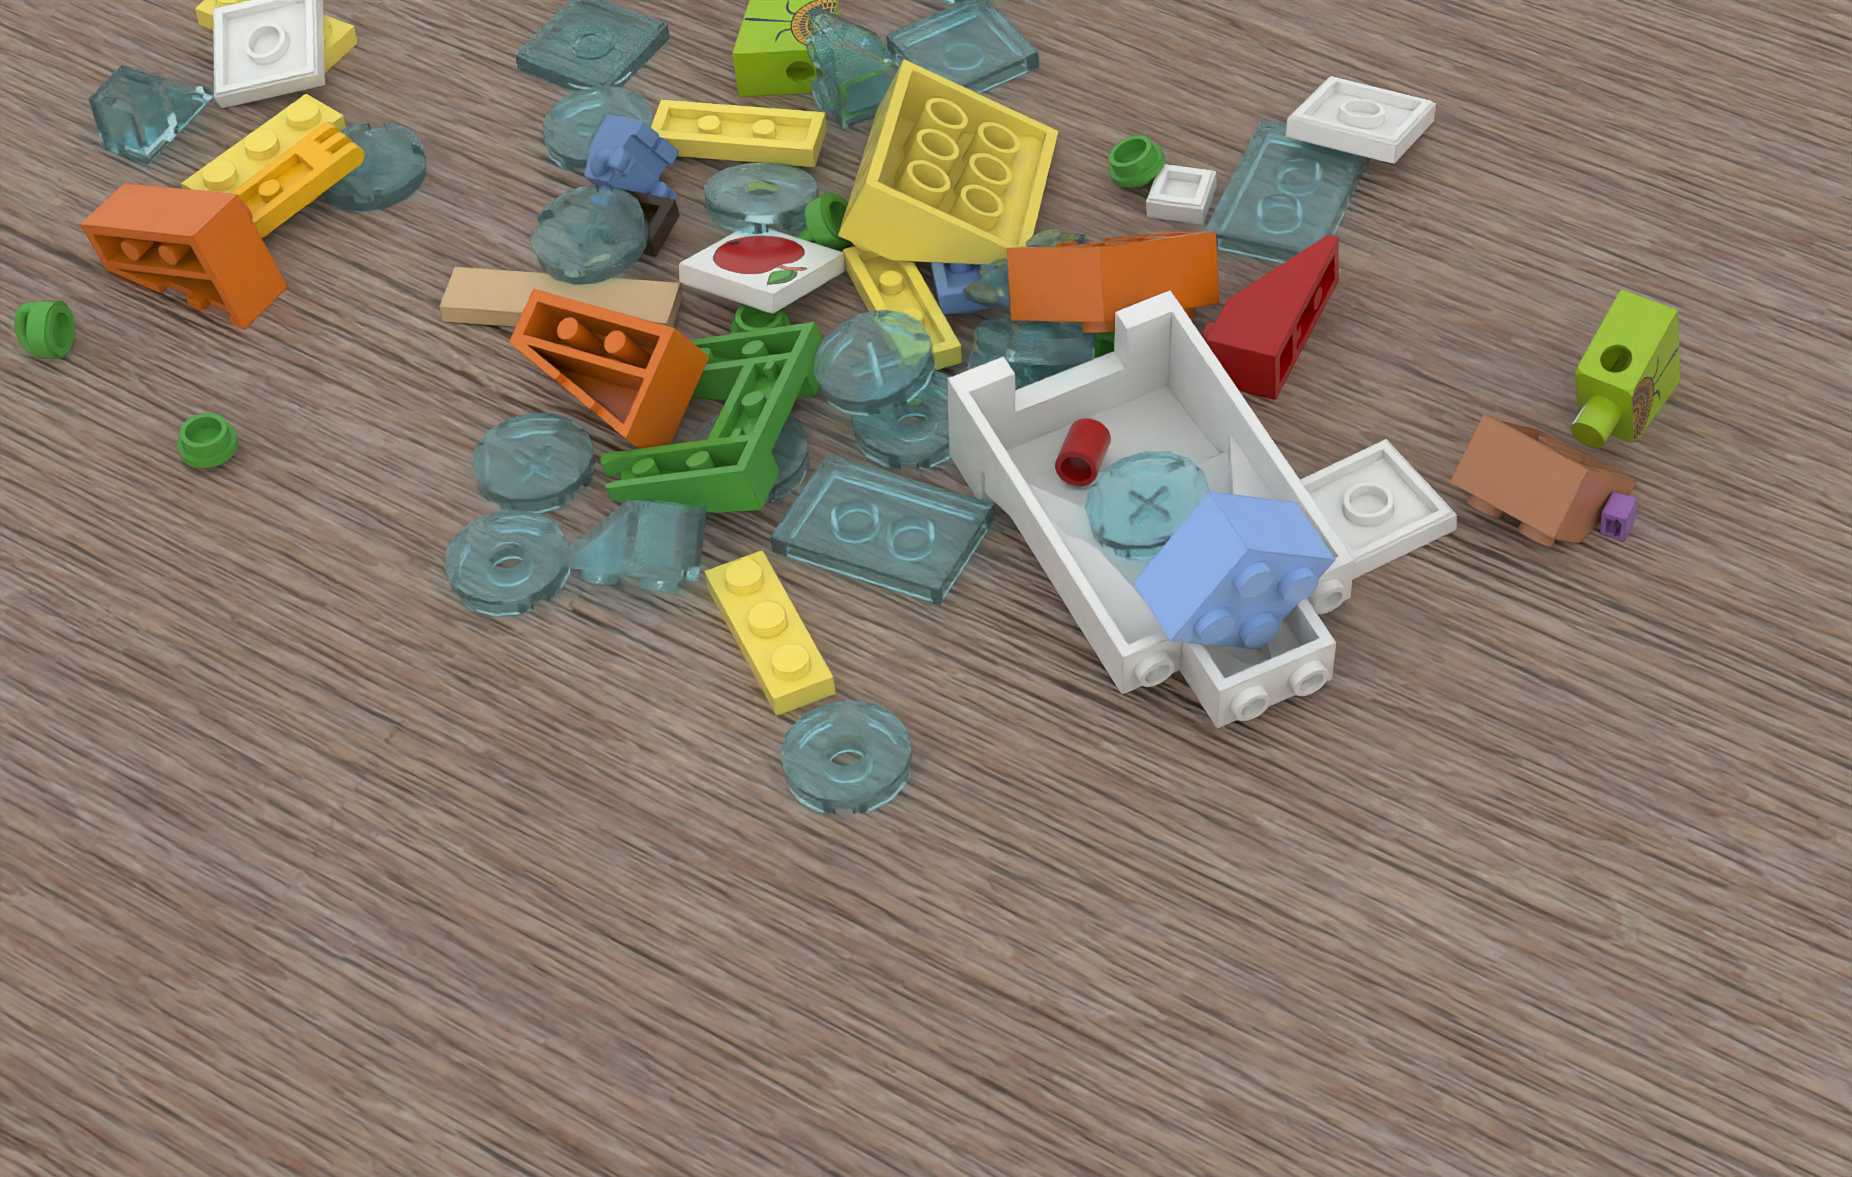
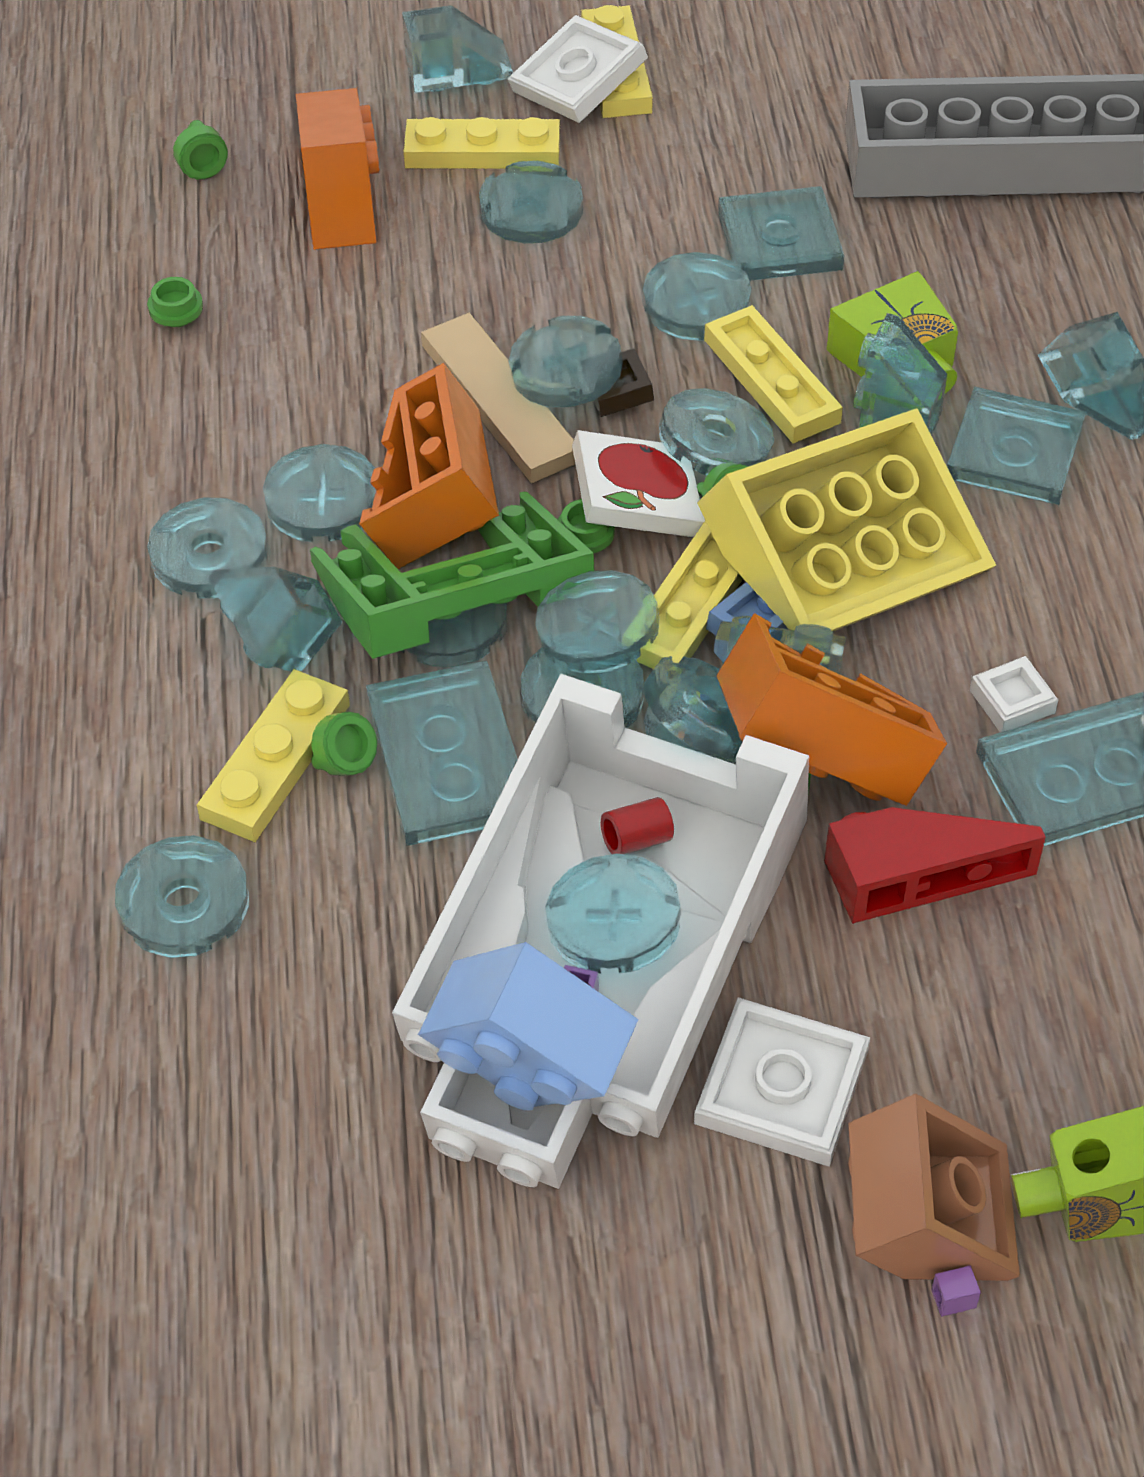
camera: 45 degrees right, 5 degrees up
yellow hinge [231,122,365,239] -> none
medium blue piece [584,114,679,217] -> none
bright green plate [1108,135,1165,188] -> none
none -> bright green tile [311,711,377,776]

